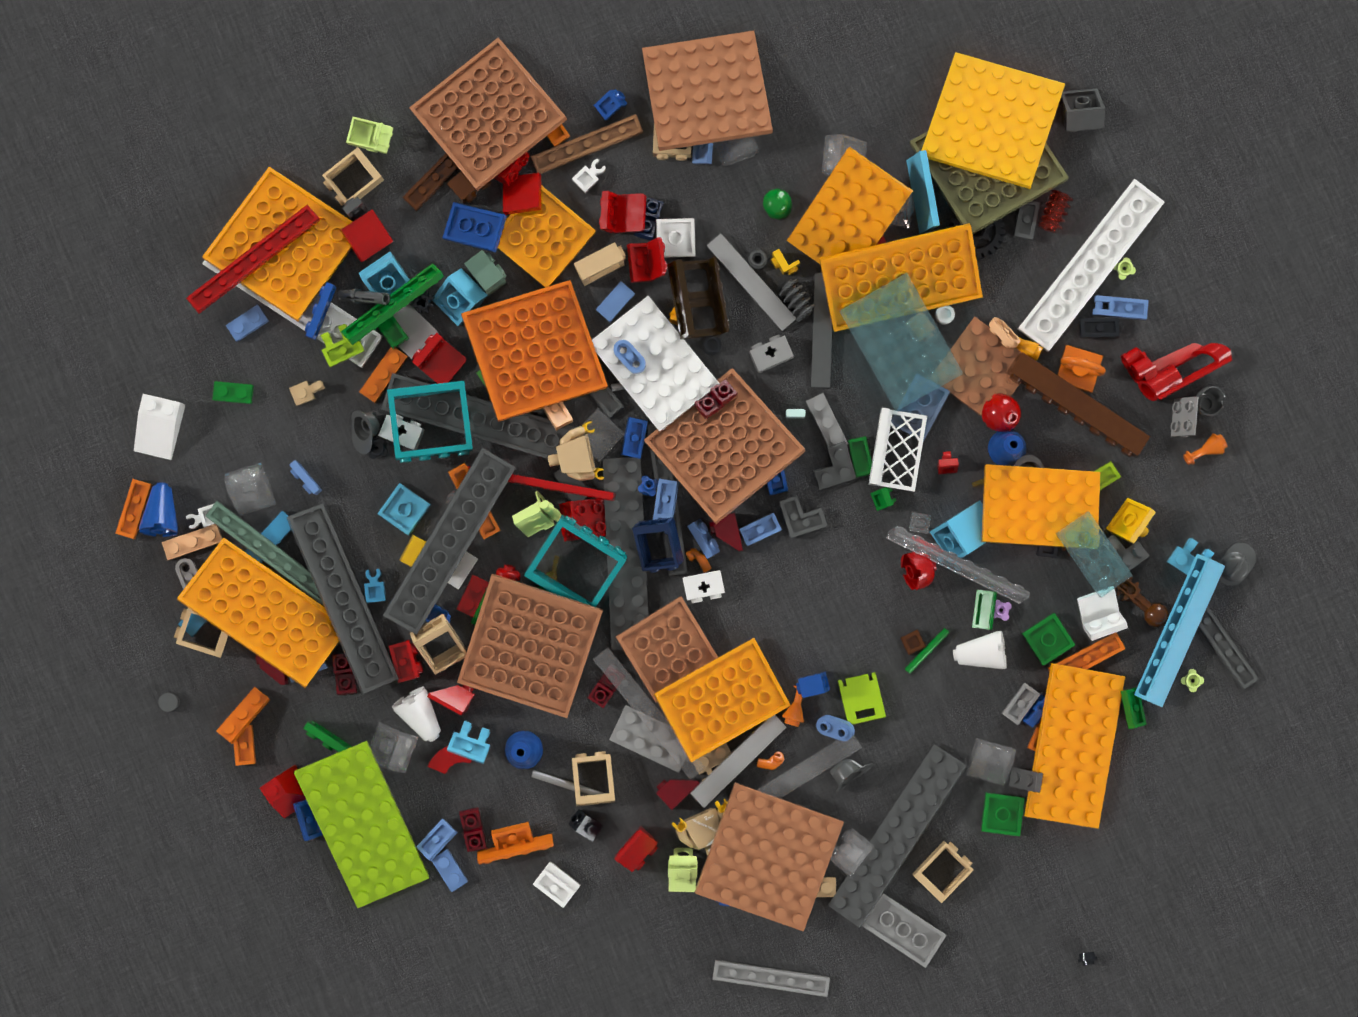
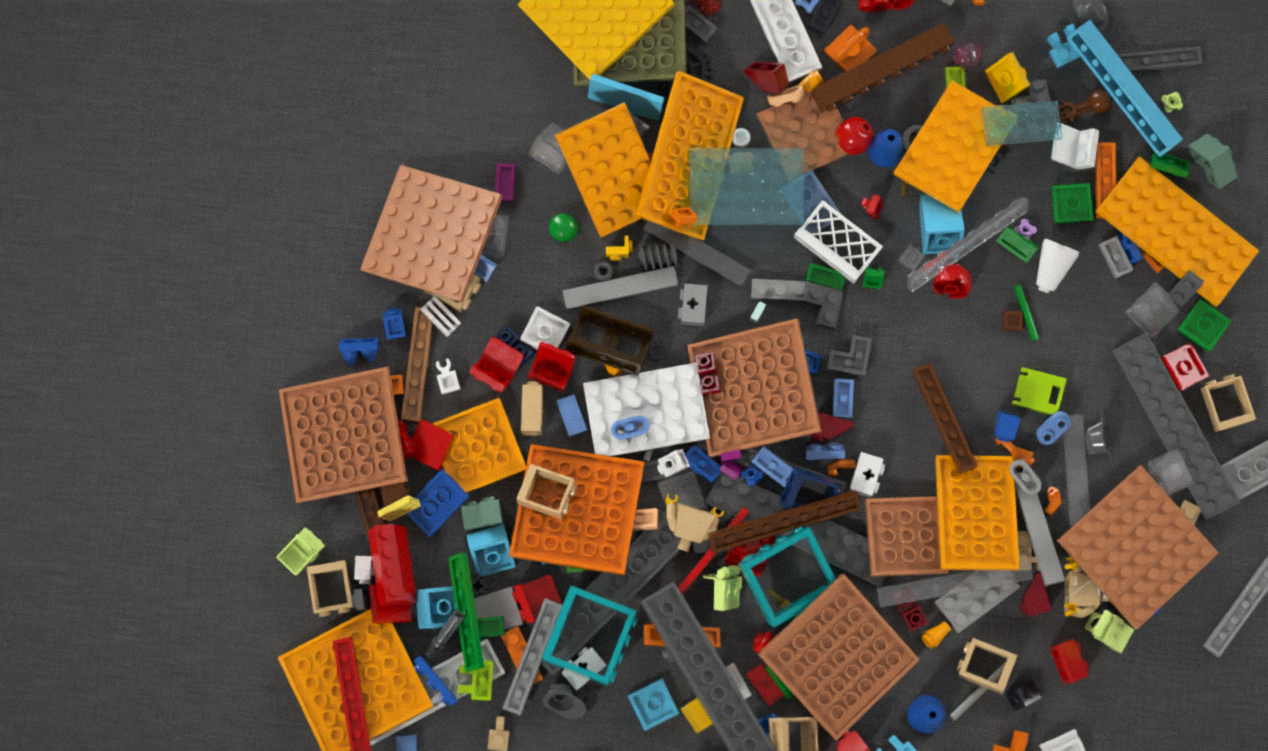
camera: 65 degrees left, 5 degrees down
none -> blue tile [339,338,379,367]
none -> white brick [354,556,375,584]
none -> red slope [368,524,417,607]
none -> light yellow tile [378,495,421,522]
none -> white tile [420,296,461,337]
none -> magenta tile [495,163,516,203]
none -> light grey tile [502,598,563,716]
none -> tan window [516,464,577,519]
none -> white brick [657,449,690,477]
none -> orange tile [671,207,698,230]
none -> reddish brown tile [708,490,861,553]
none -> magenta tile [719,461,742,480]
none -> magenta tile [720,450,741,463]
none -> dark red slope [744,61,789,94]
none -> reddish brown plate [912,363,978,475]
none -> light orange cone [921,621,951,649]
none -> clear pink head [953,42,982,69]
none -> light grey plate [1010,459,1041,495]
none -> tile [1161,343,1209,392]
none -> sand green brick [1188,134,1238,189]

